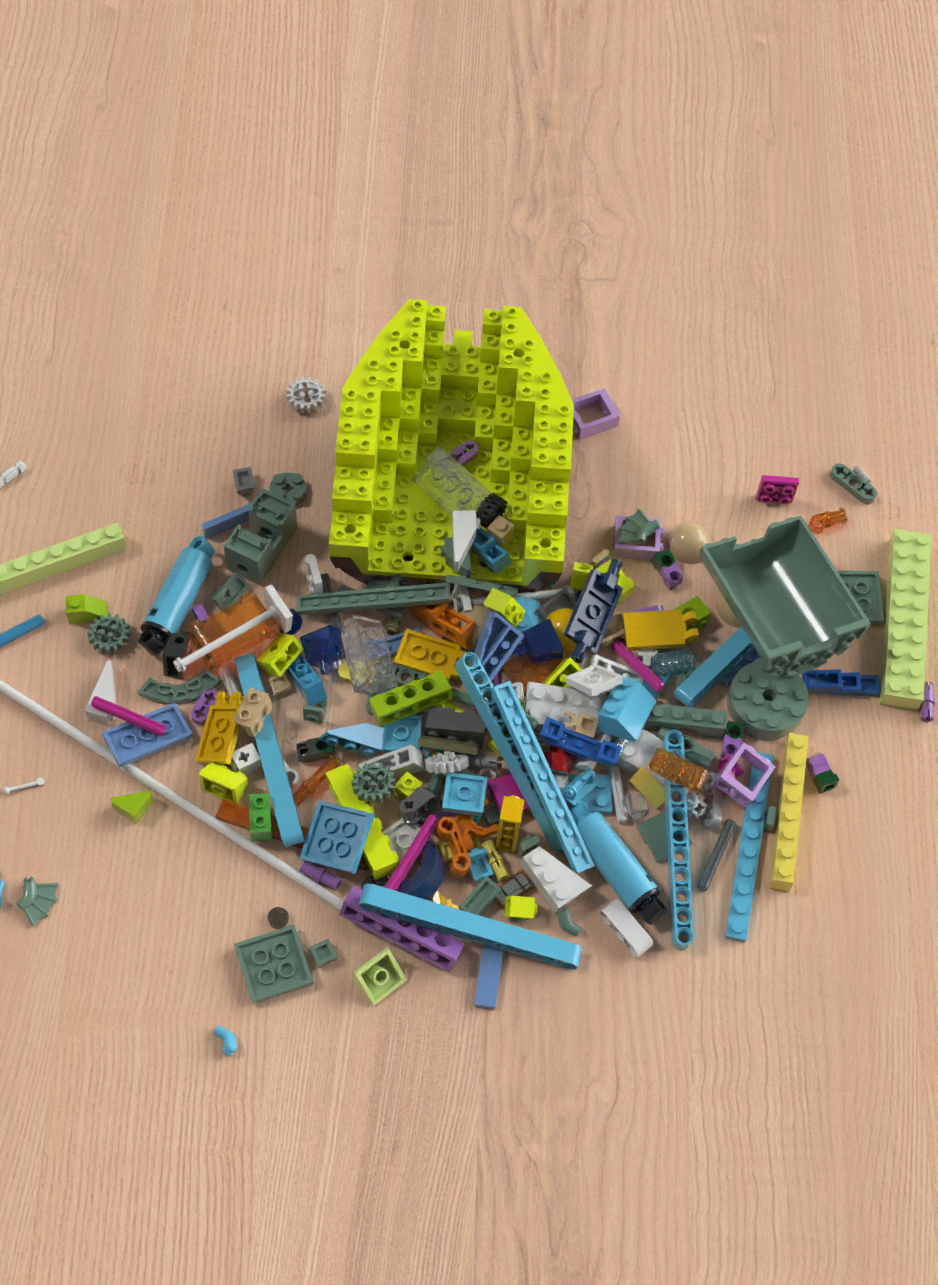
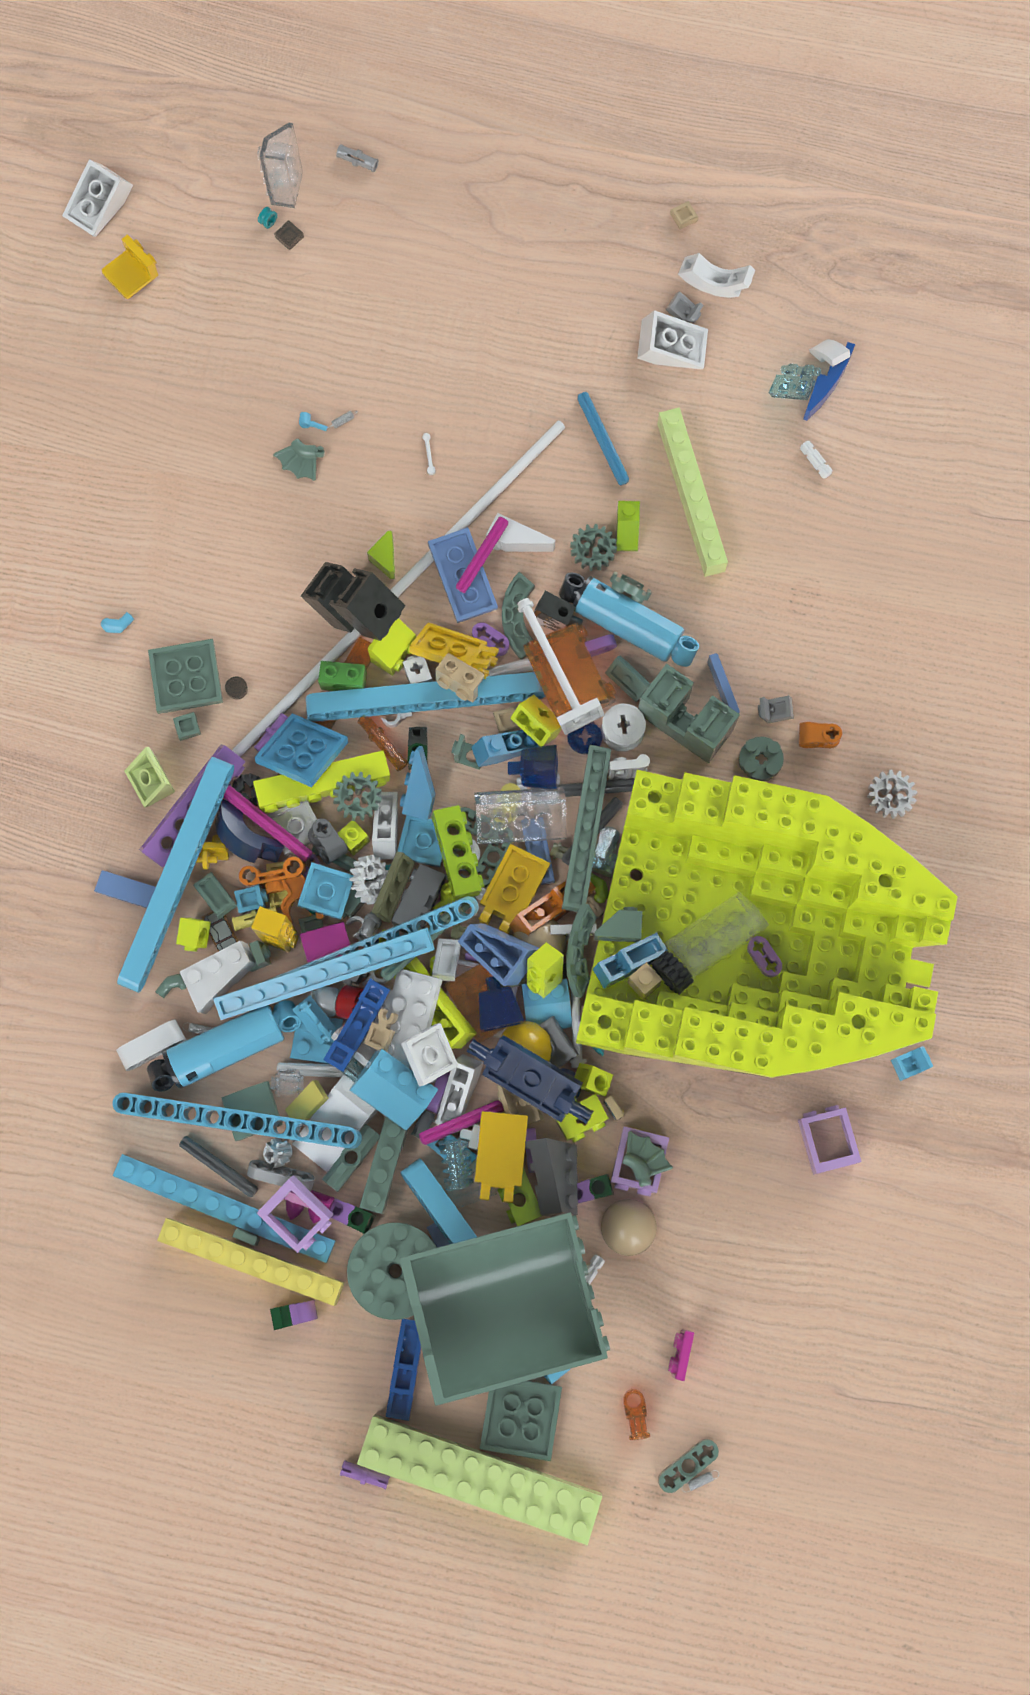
camera: 105 degrees right, 15 degrees up
white slope [452,510,480,571] -> none
clear orange beam [648,748,709,793] -> none
none -> white piece [183,1023,213,1034]
none -> pearl dark grey piece [301,562,406,641]
none -> dark grey wedge [525,1138,578,1217]
none -> white piece [601,703,646,752]
none -> sand green plate [610,572,652,604]
none -> orange piece [799,722,842,749]

